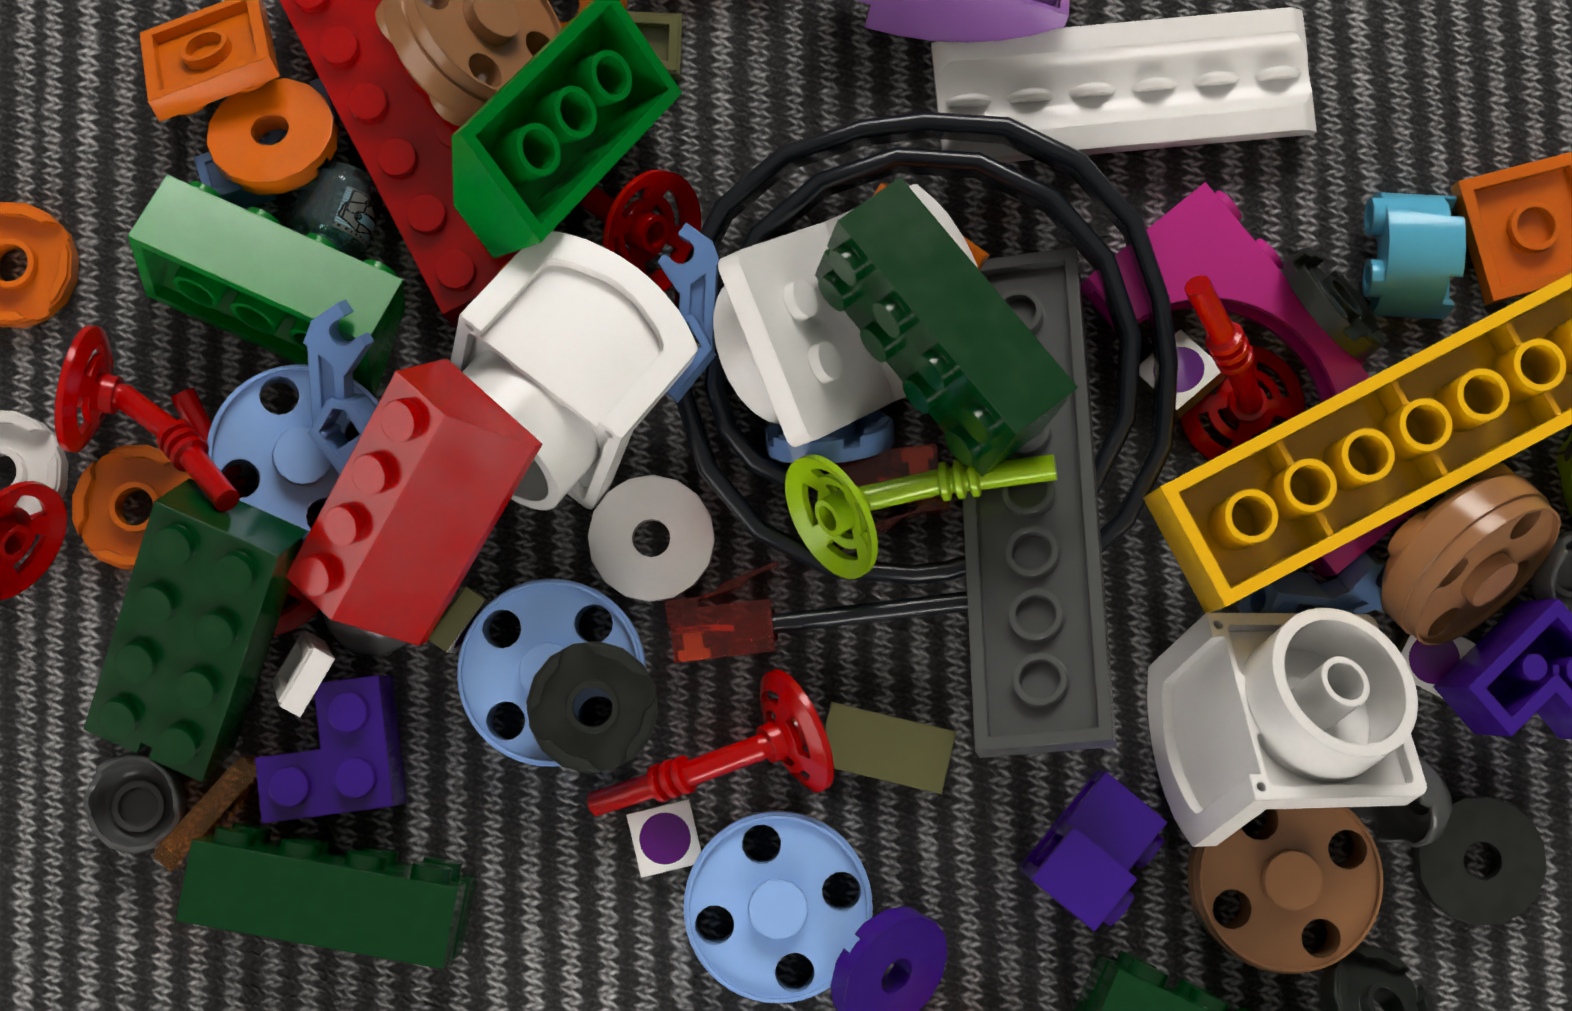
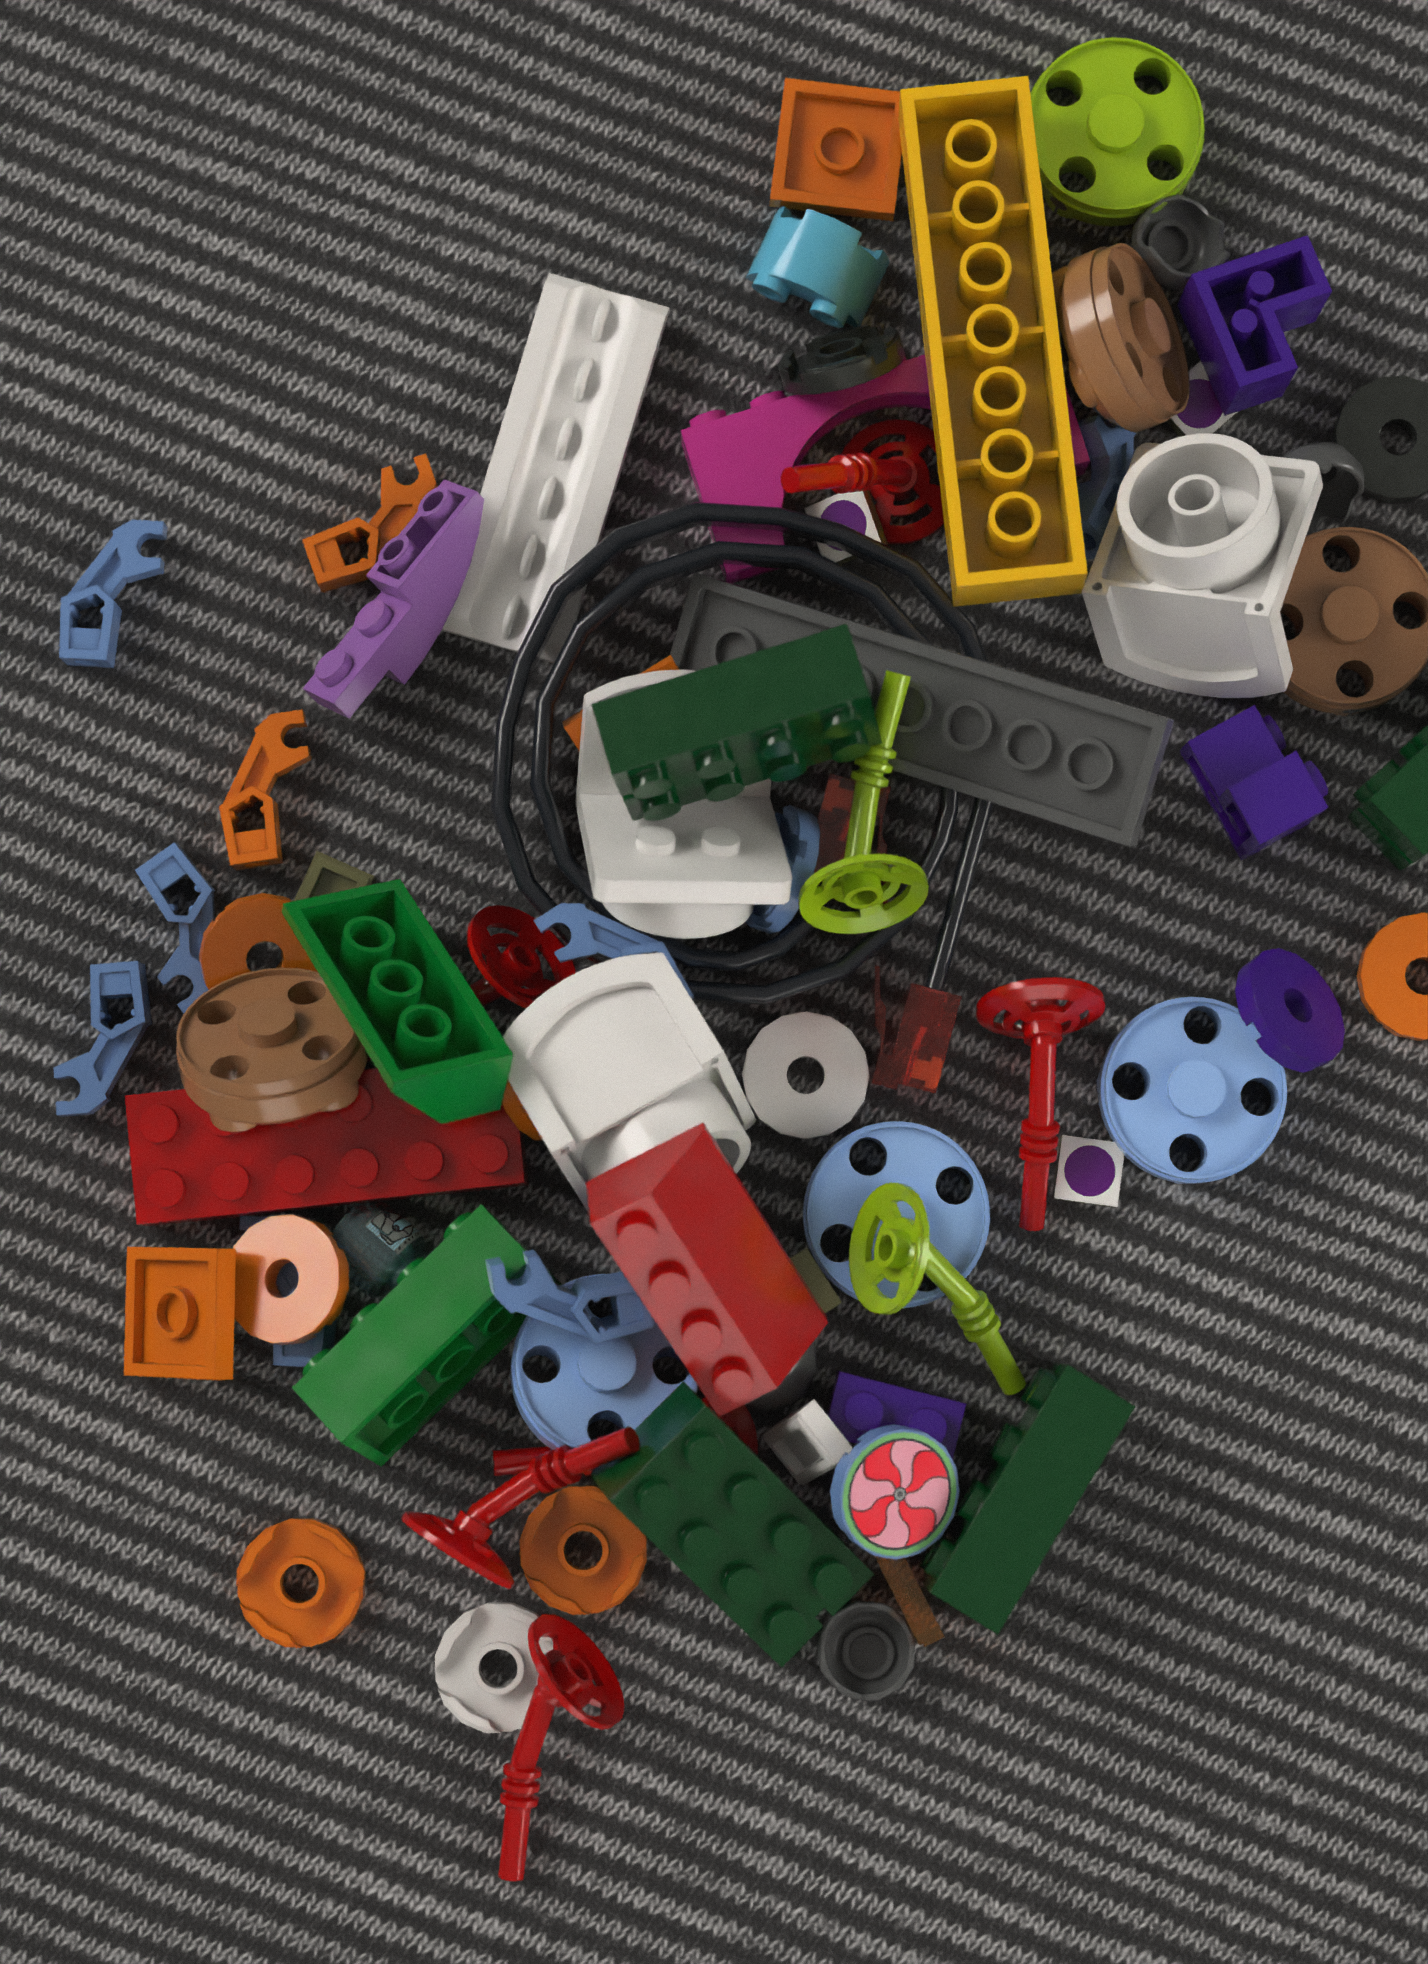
camera: 65 degrees left, 0 degrees up
pearl dark grey tile [526,641,658,773] -> none
olive tile [825,702,956,794] -> none
none -> tile [830,1424,960,1560]
none -> lime dish [849,1182,1026,1395]

